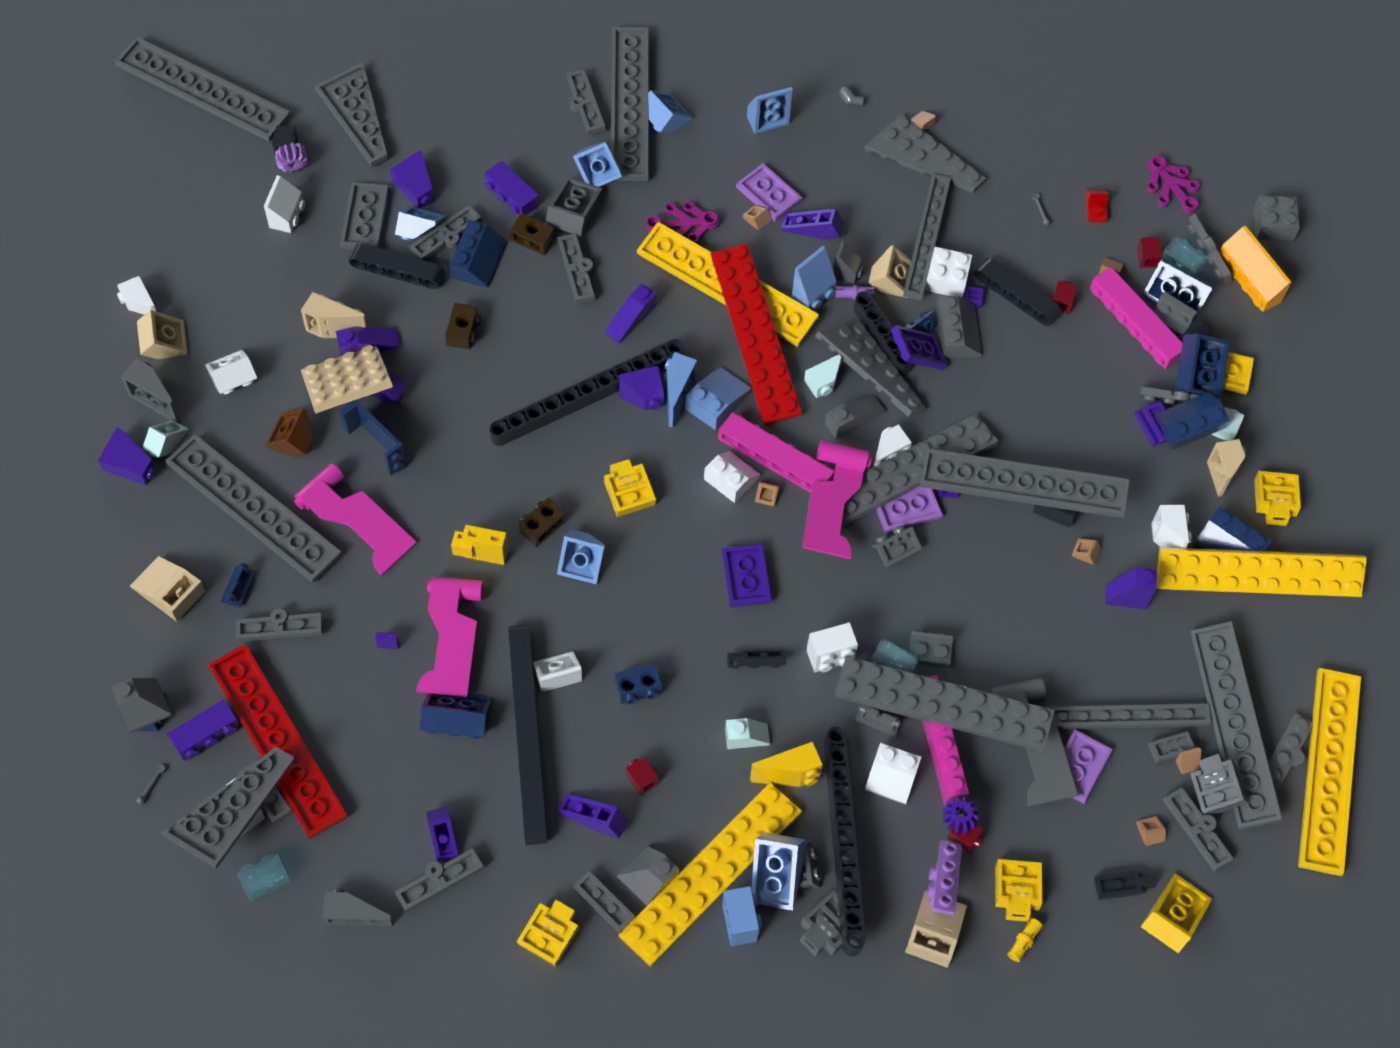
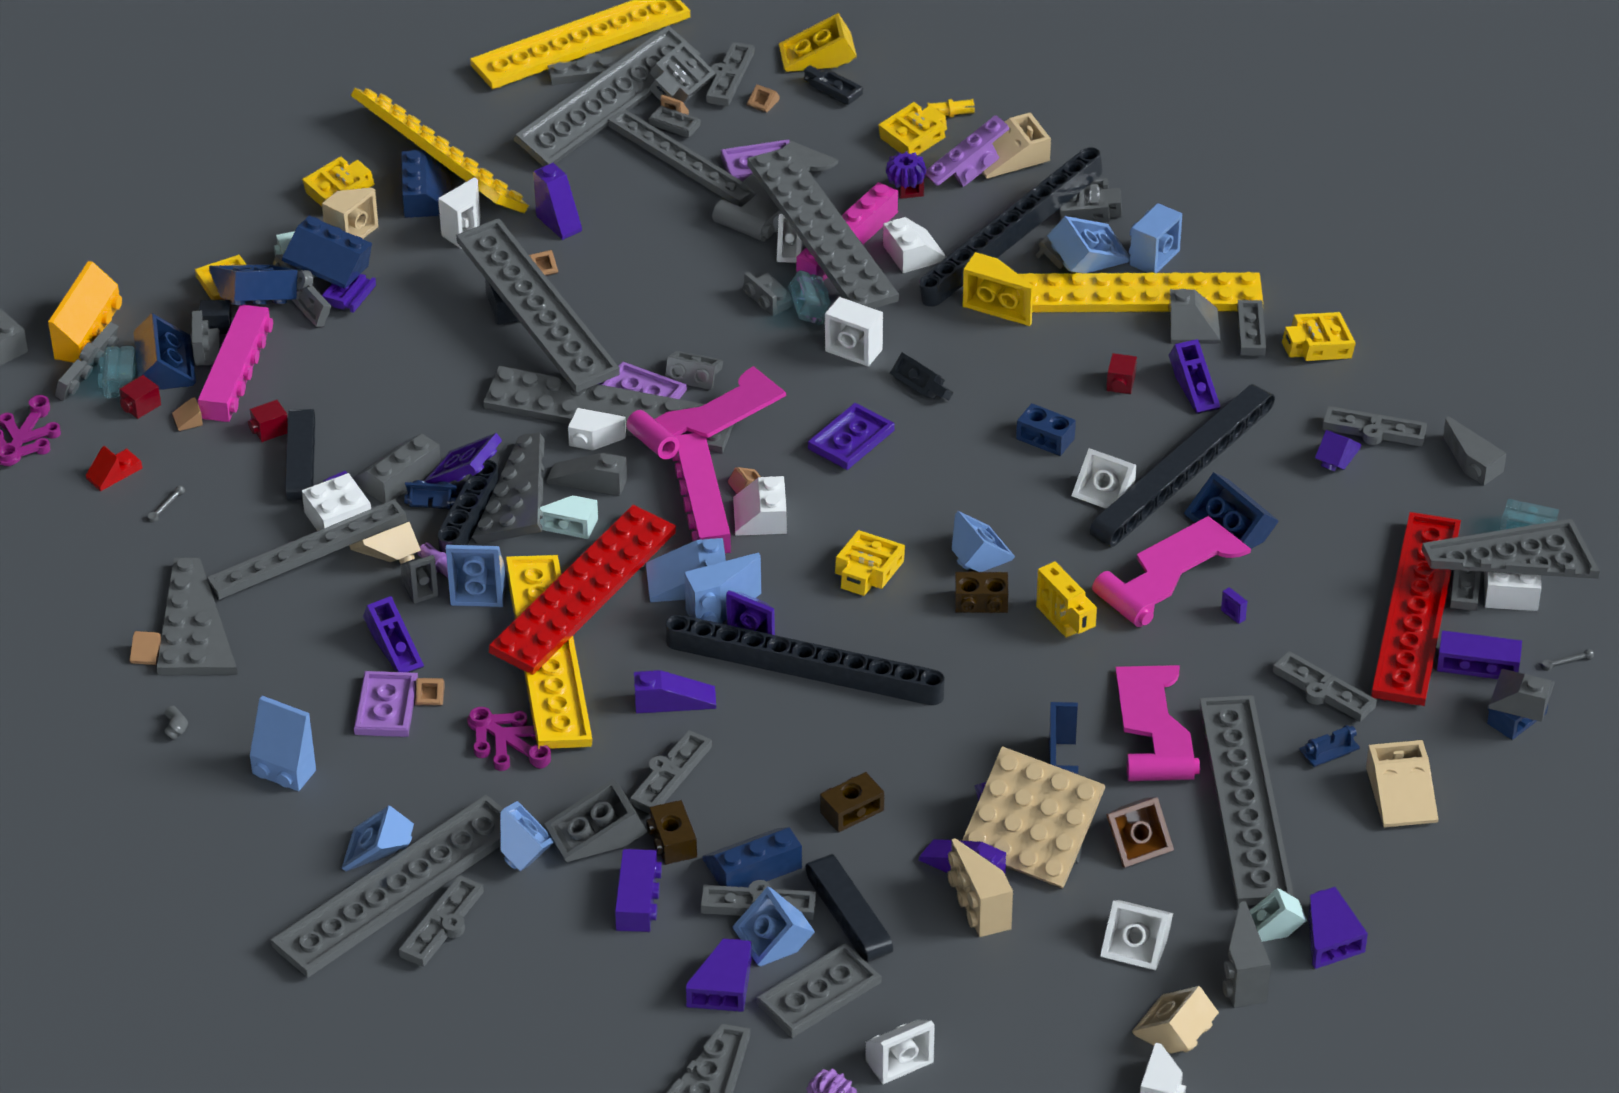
camera: 130 degrees left, 20 degrees down
light aqua slope [725,718,770,749] -> none

